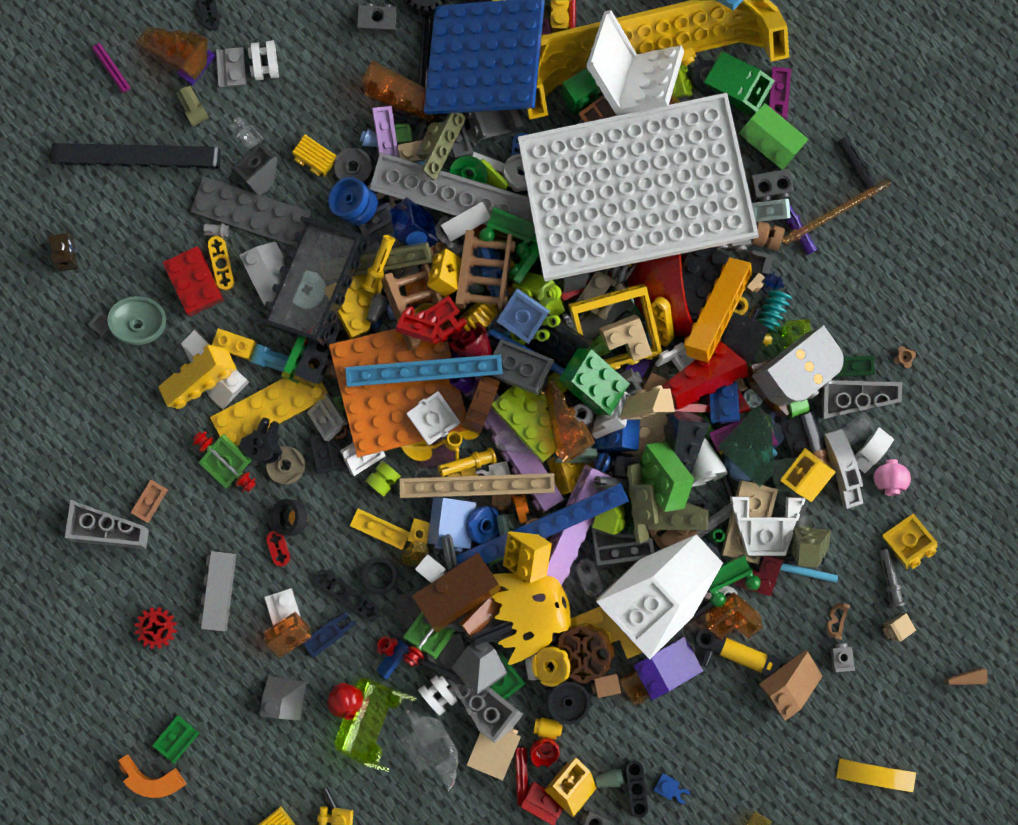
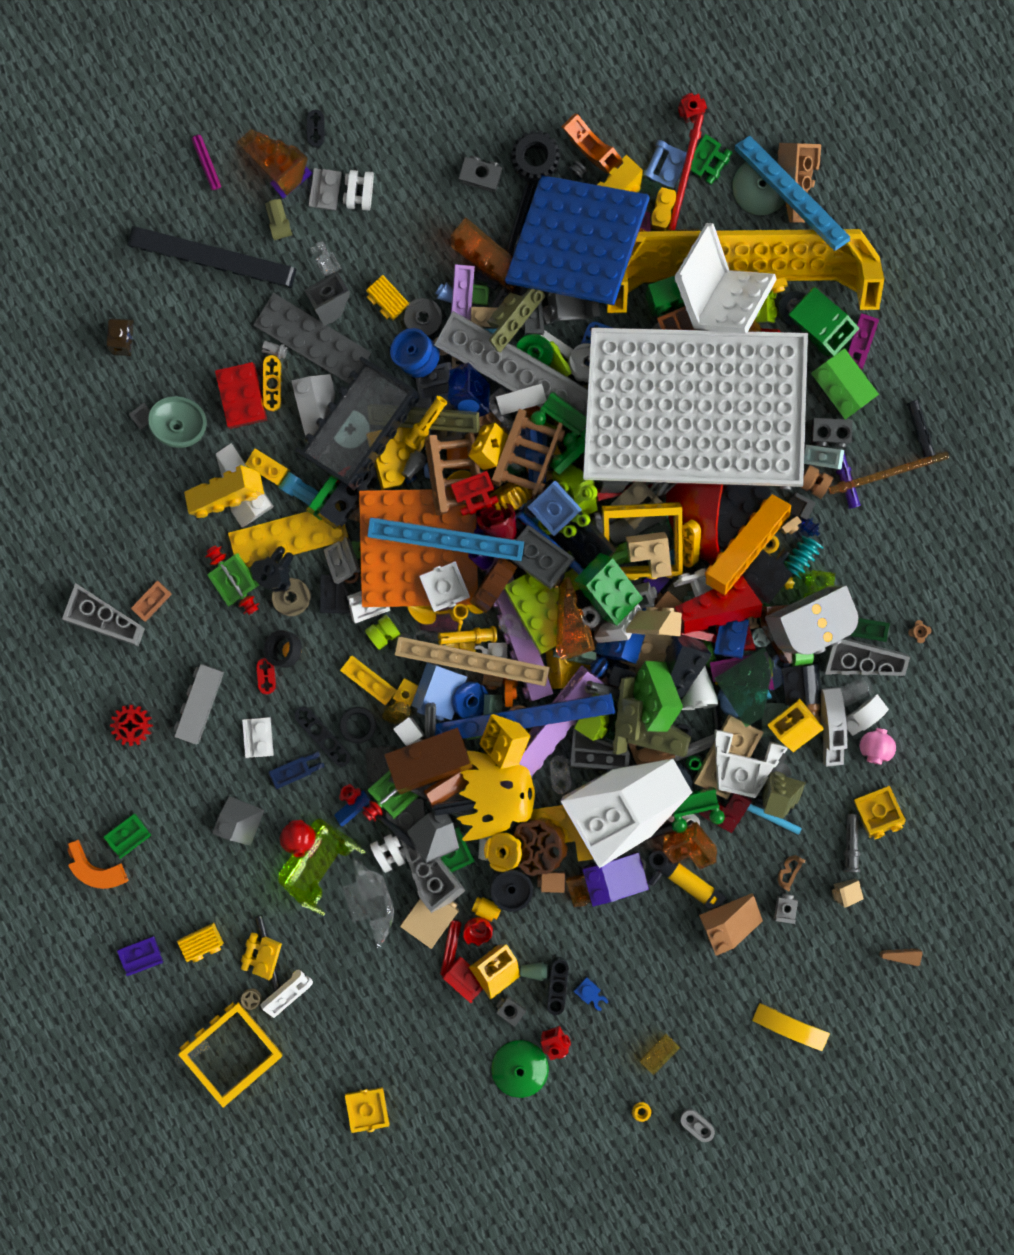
camera: 20 degrees right, 5 degrees up
clear orange brick [264,612,311,658] -> none
red plate [396,306,440,343] -> none

